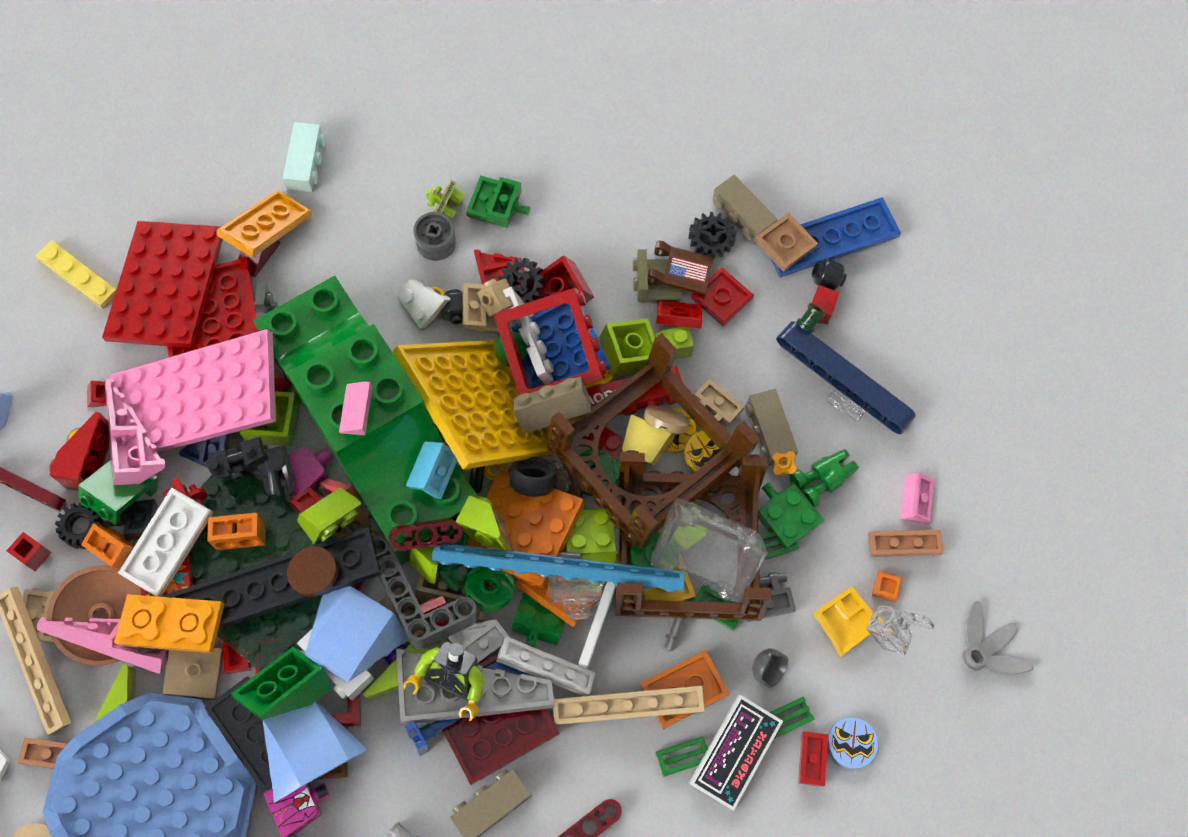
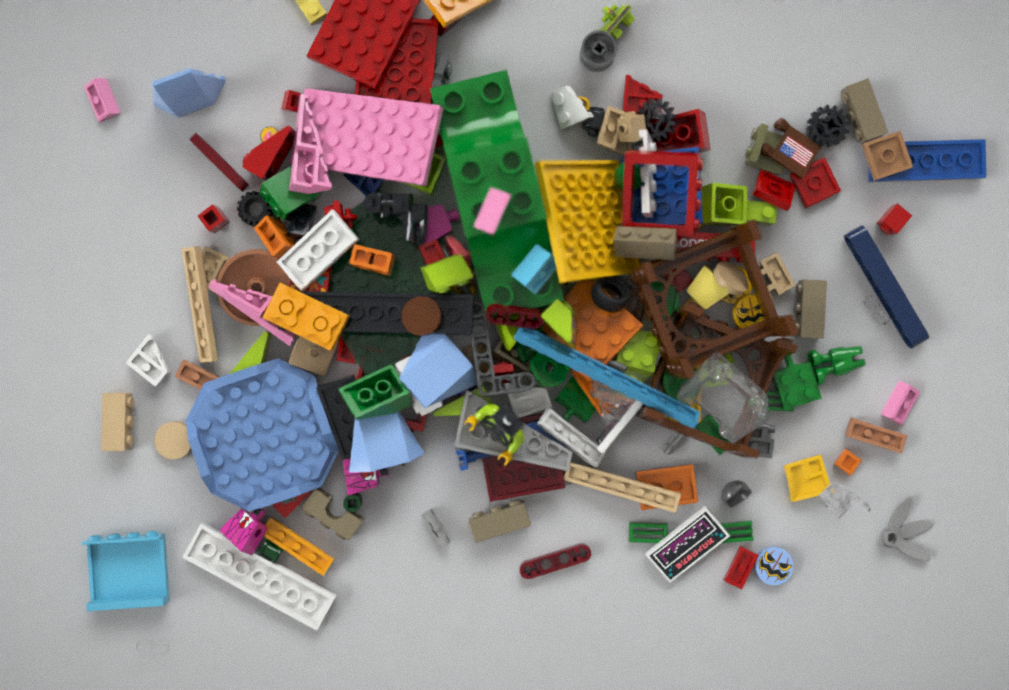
camera: 25 degrees right, 20 degrees up
green plate [466,175,531,228] -> none
light orange plate [772,451,797,475] -> none
dark green bush [796,303,826,333] -> none
black head [811,258,847,290] -> none

